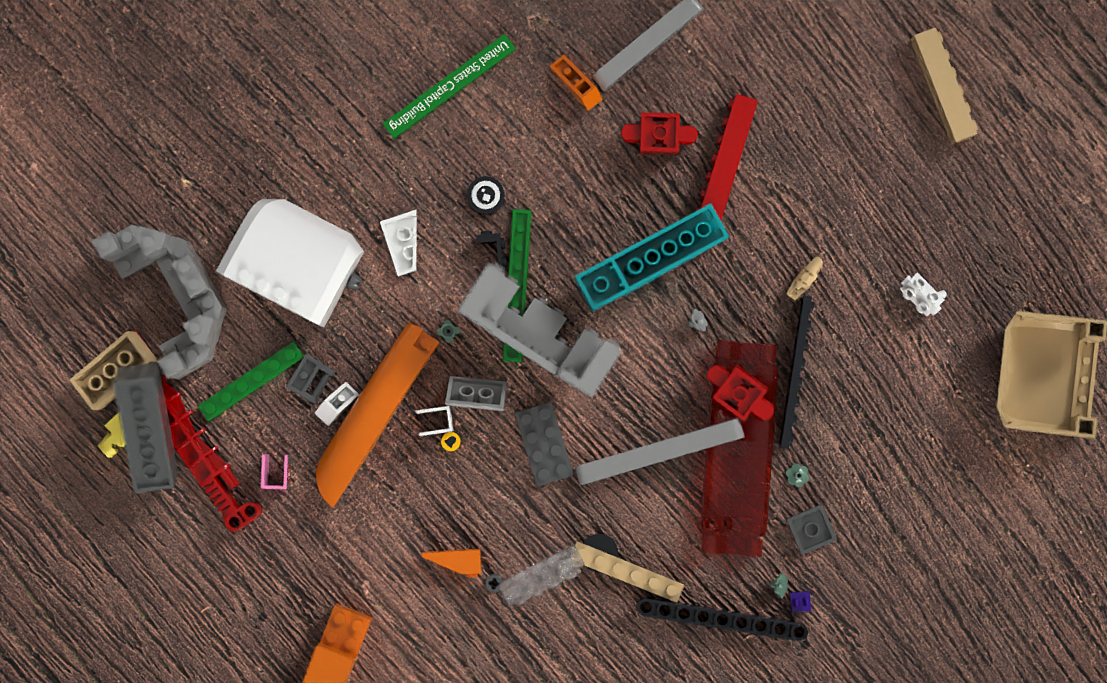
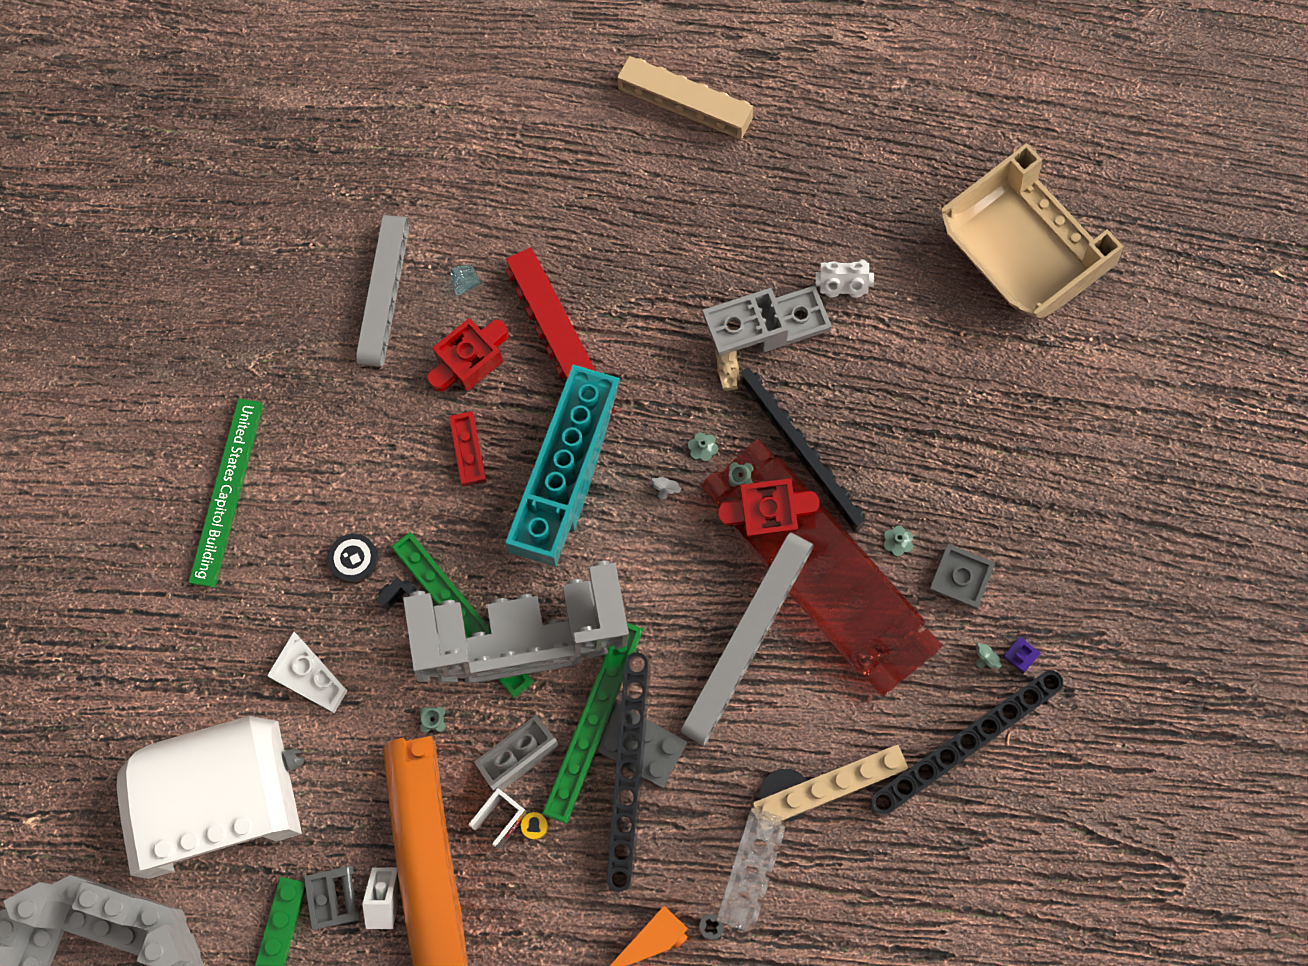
camera: 35 degrees left, 15 degrees down
orange slope [549,54,603,111] -> none
none -> red plate [449,411,487,487]
none -> clear light blue slope [451,264,482,295]
none -> green tile [542,623,644,824]
none -> black beam [607,652,651,892]
none -> sand green plant [688,433,718,462]
none -> light grey bracket [702,285,832,356]
none -> sand green plate [728,462,753,487]

